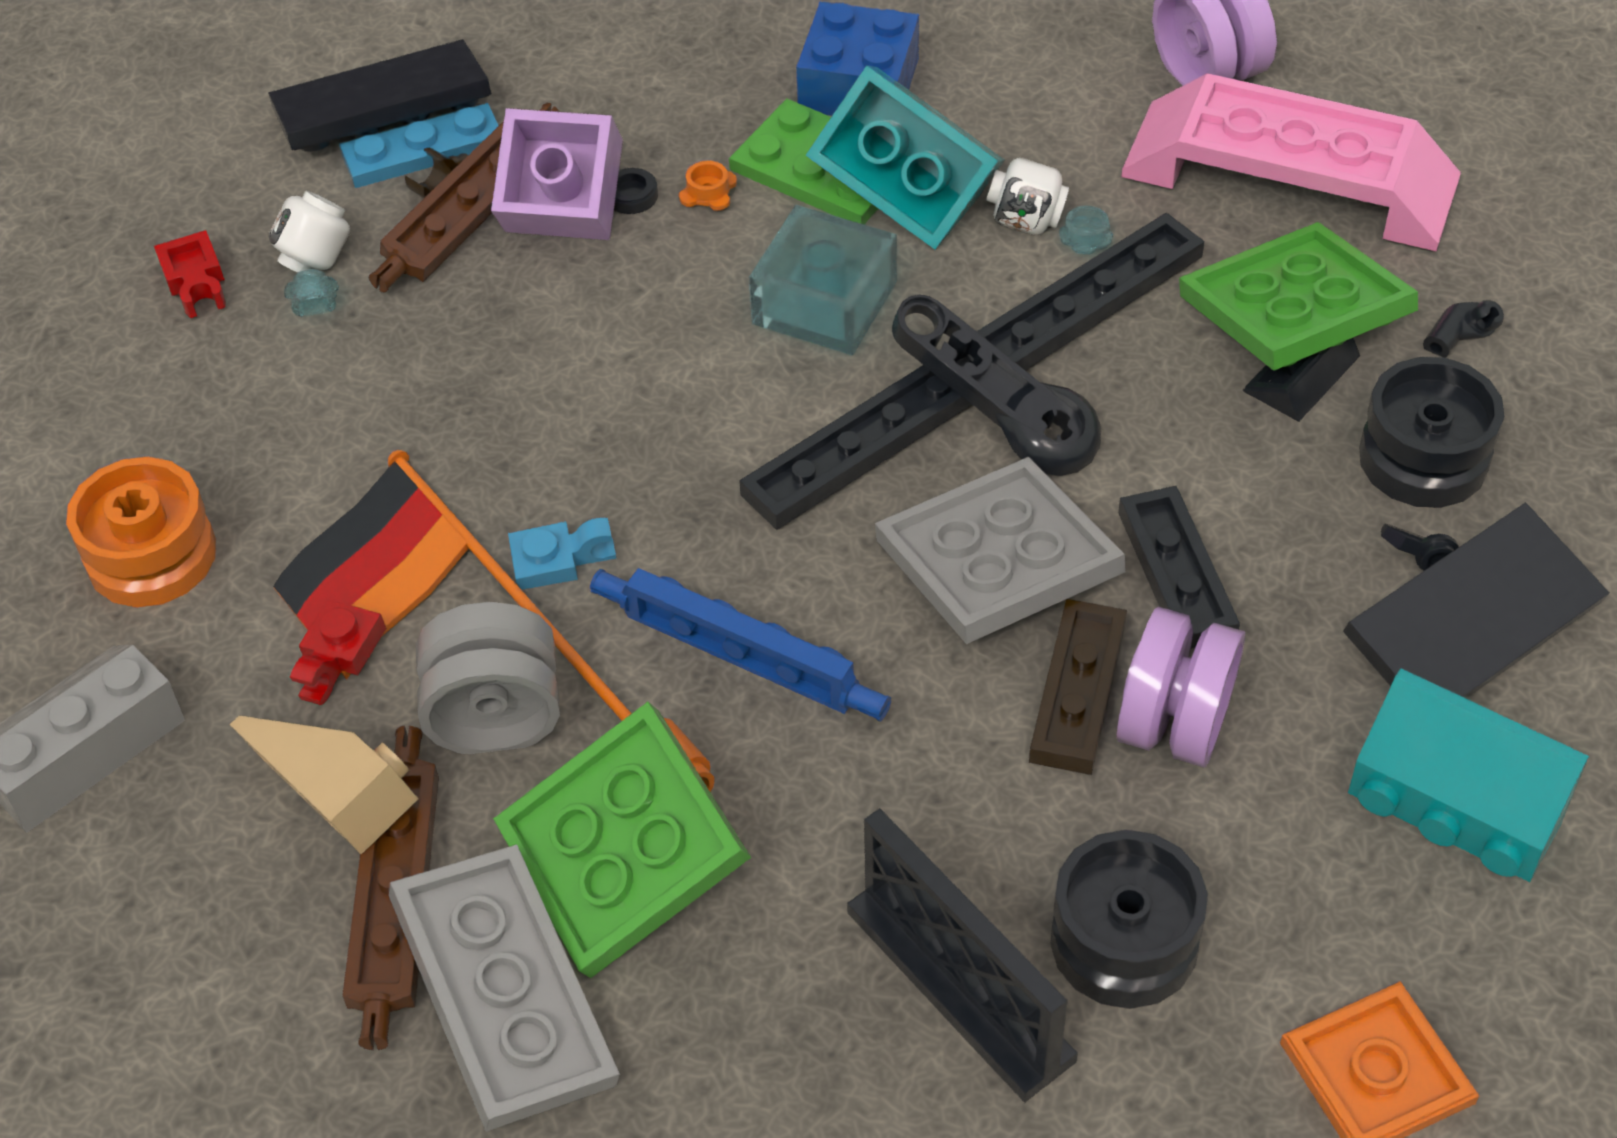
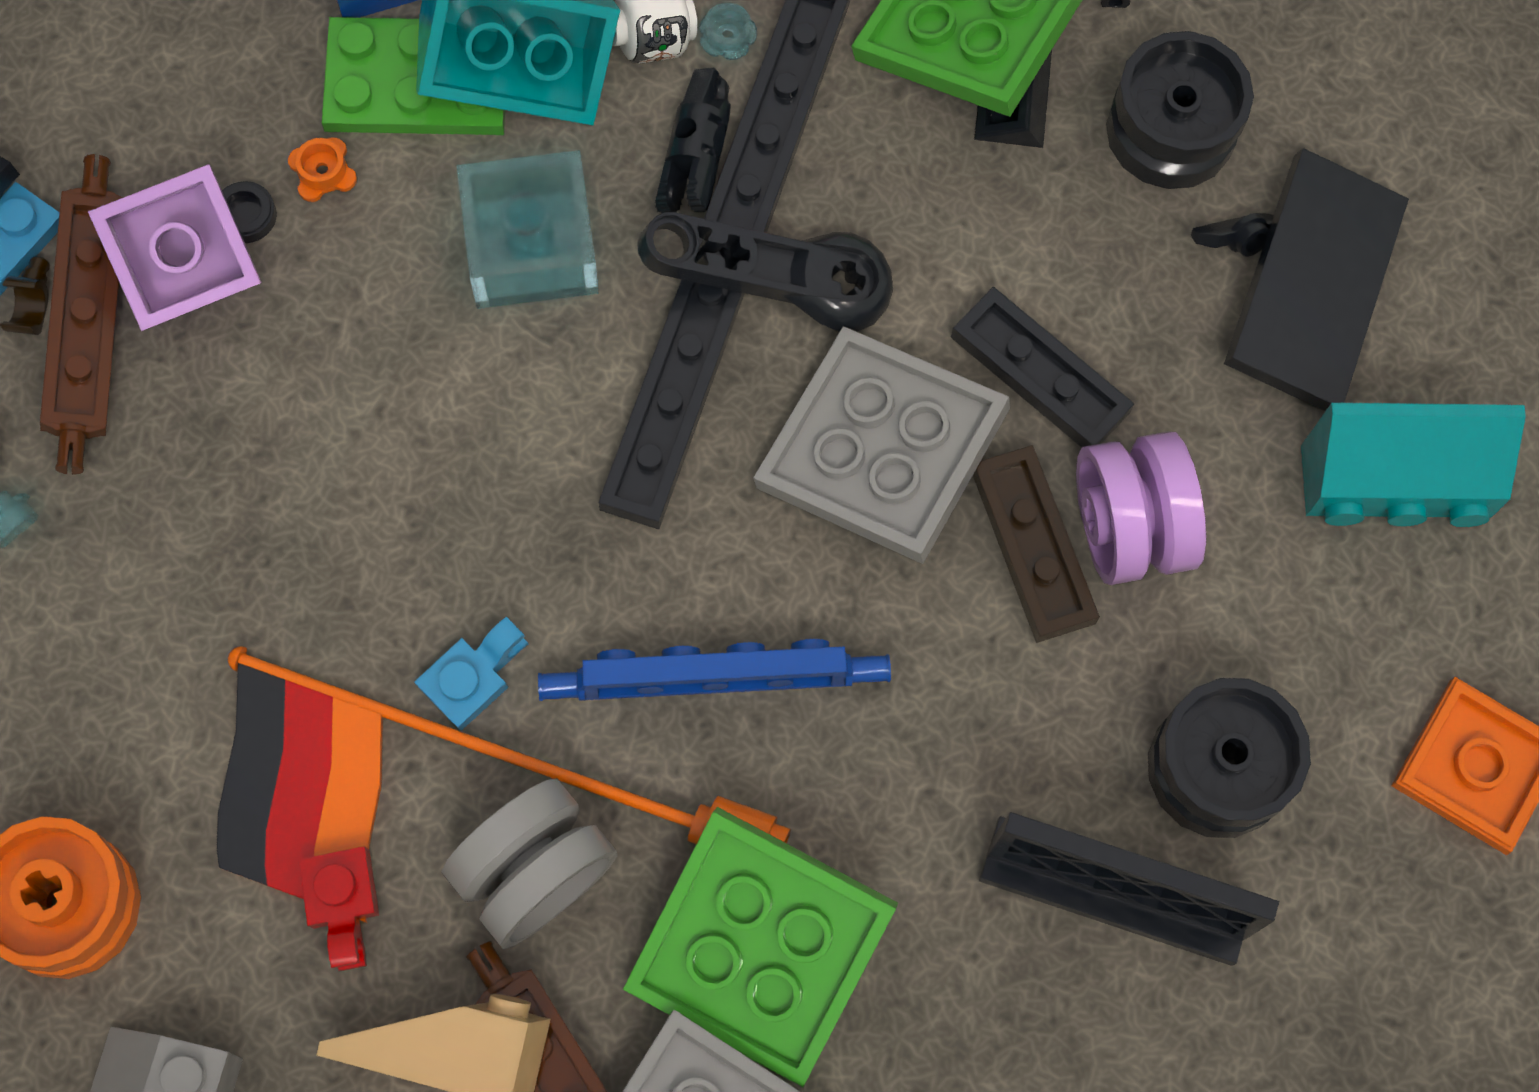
camera: 40 degrees left, 20 degrees up
none -> black hinge [655,68,731,214]

